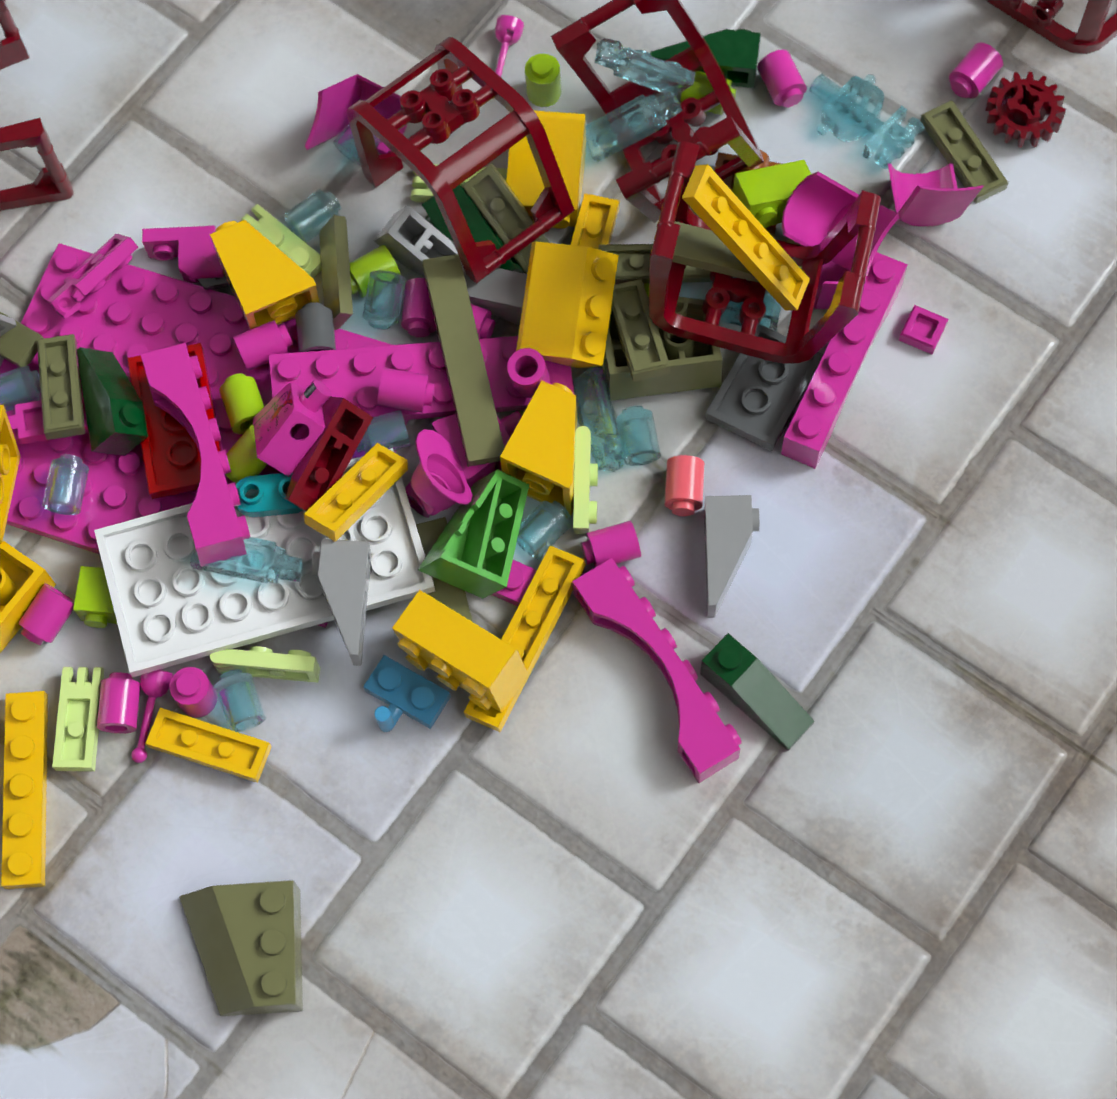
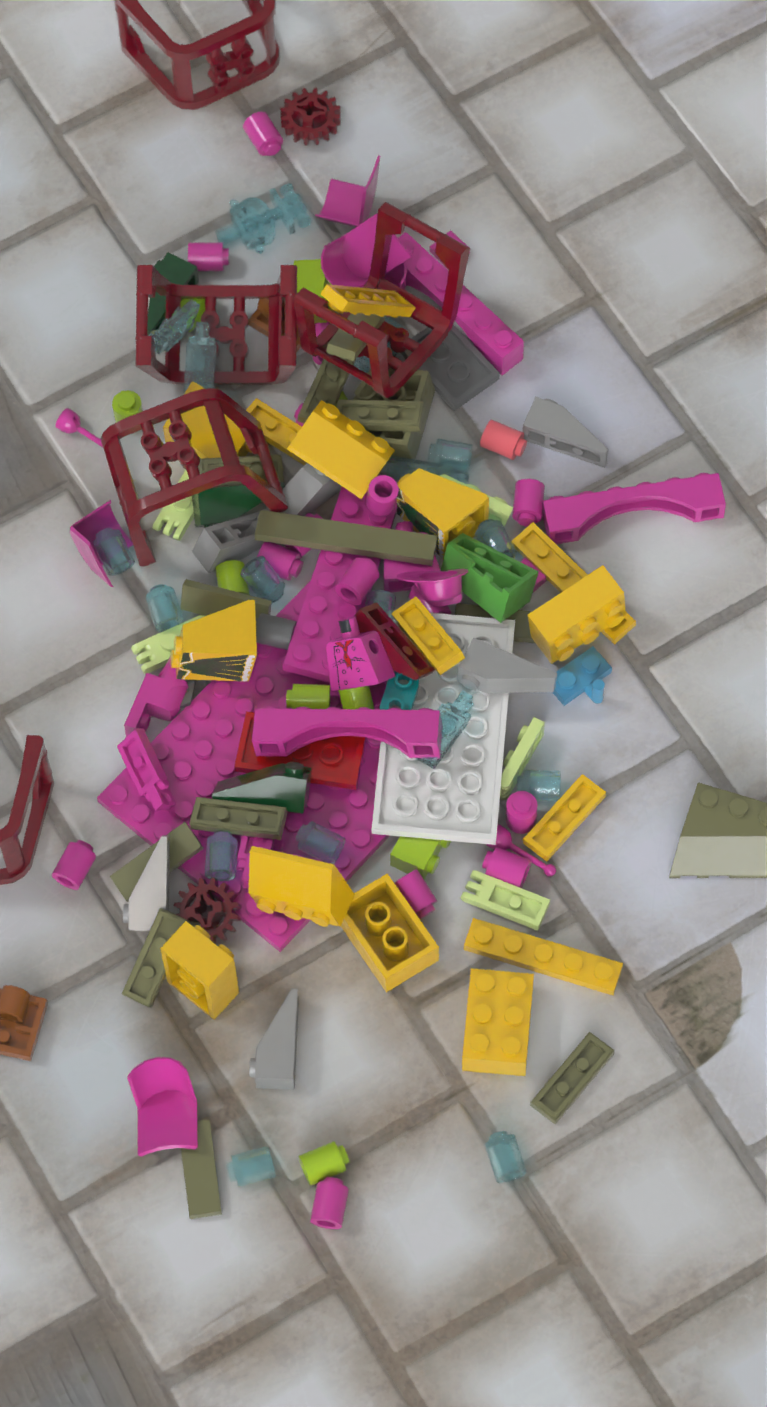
camera: 70 degrees left, 5 degrees down
dark pink brick [233,320,293,372] -> none
slope [700,633,815,751] -> none
olive tile [920,100,1009,204] -> none

